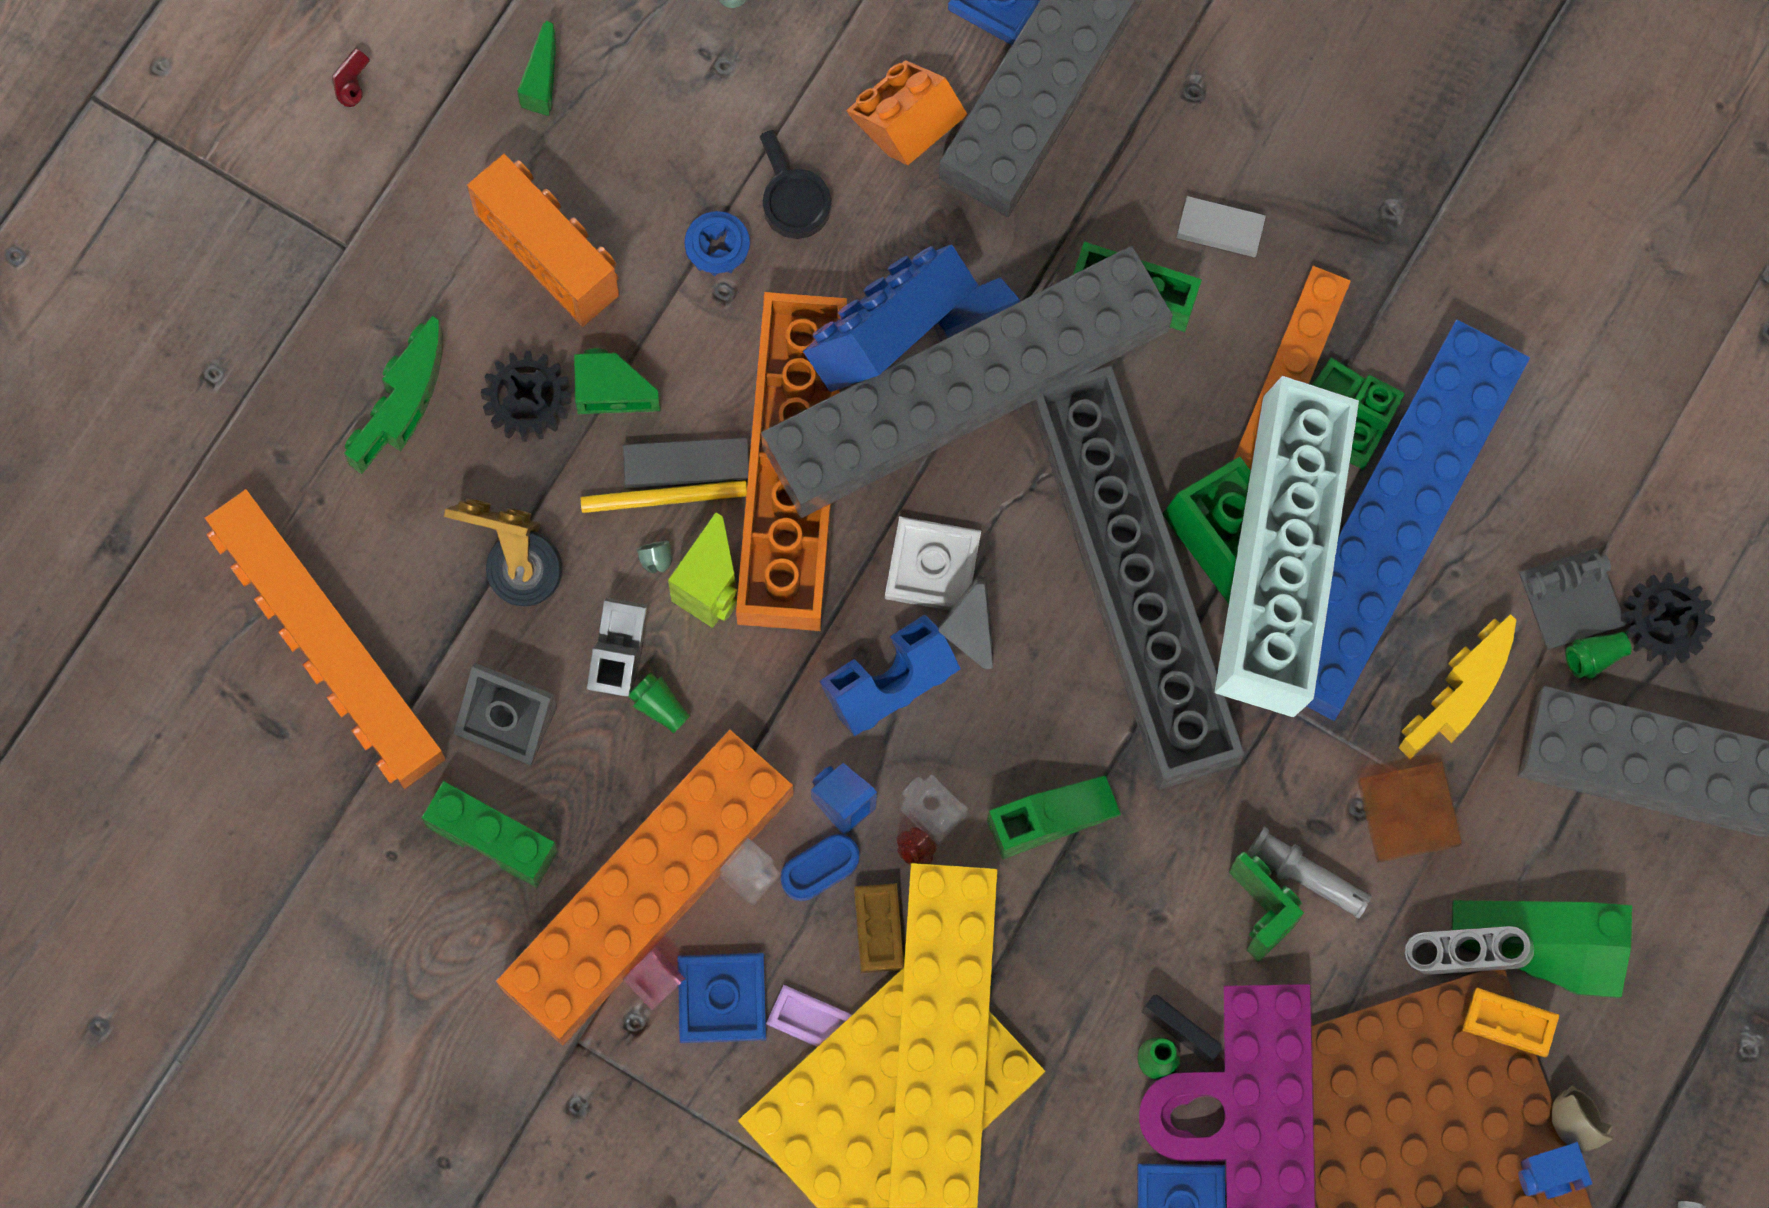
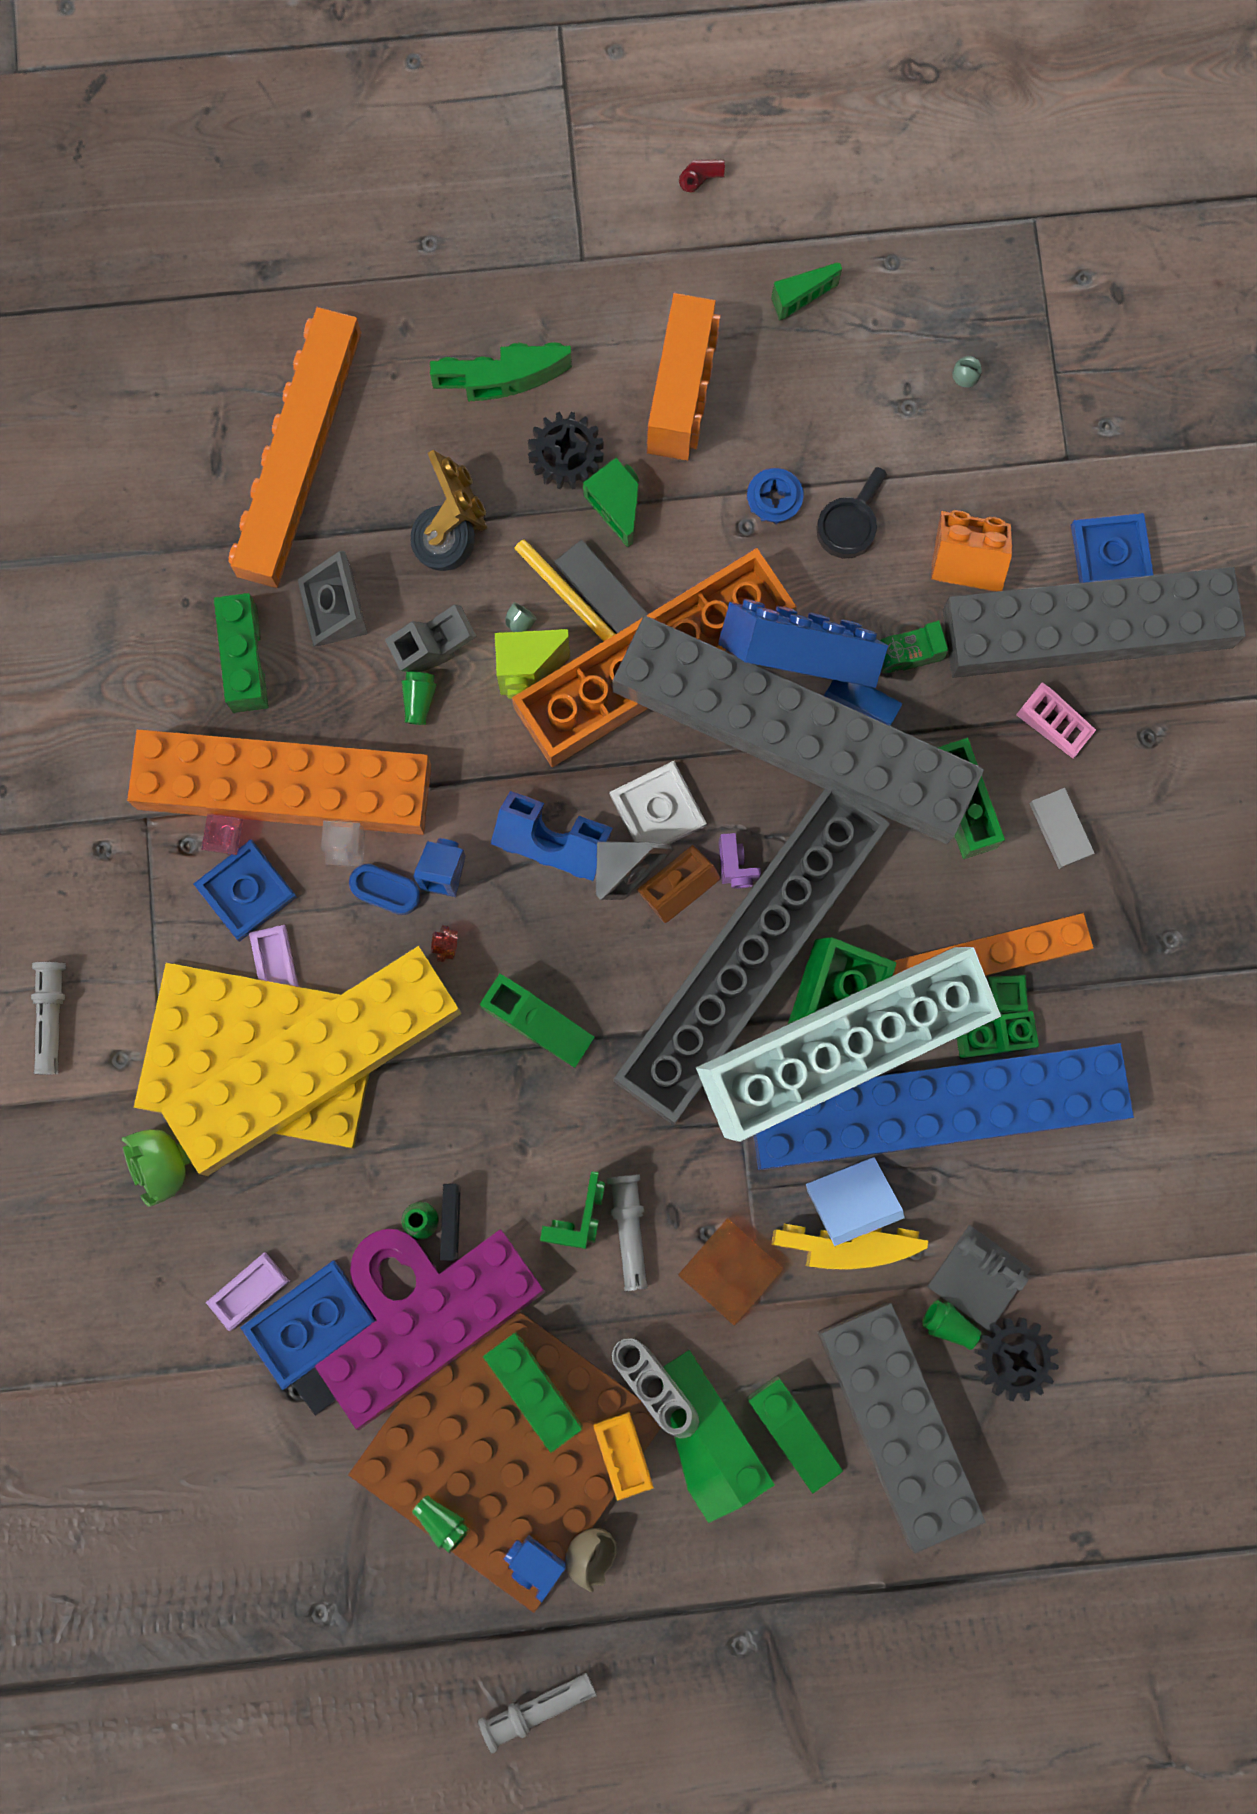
camera: 55 degrees right, 5 degrees up
pearl gold plate [854,883,904,973] -> none
clear brick [901,775,968,846] -> none
none -> green brick [483,1331,583,1453]
none -> dark orange slope [637,845,720,923]
none -> medium lavender bracket [718,833,761,889]
none -> green slope [746,1376,843,1494]
none -> light blue tile [806,1157,905,1246]
none -> green leg [879,620,948,673]
none -> bright pink slope [1016,682,1096,759]

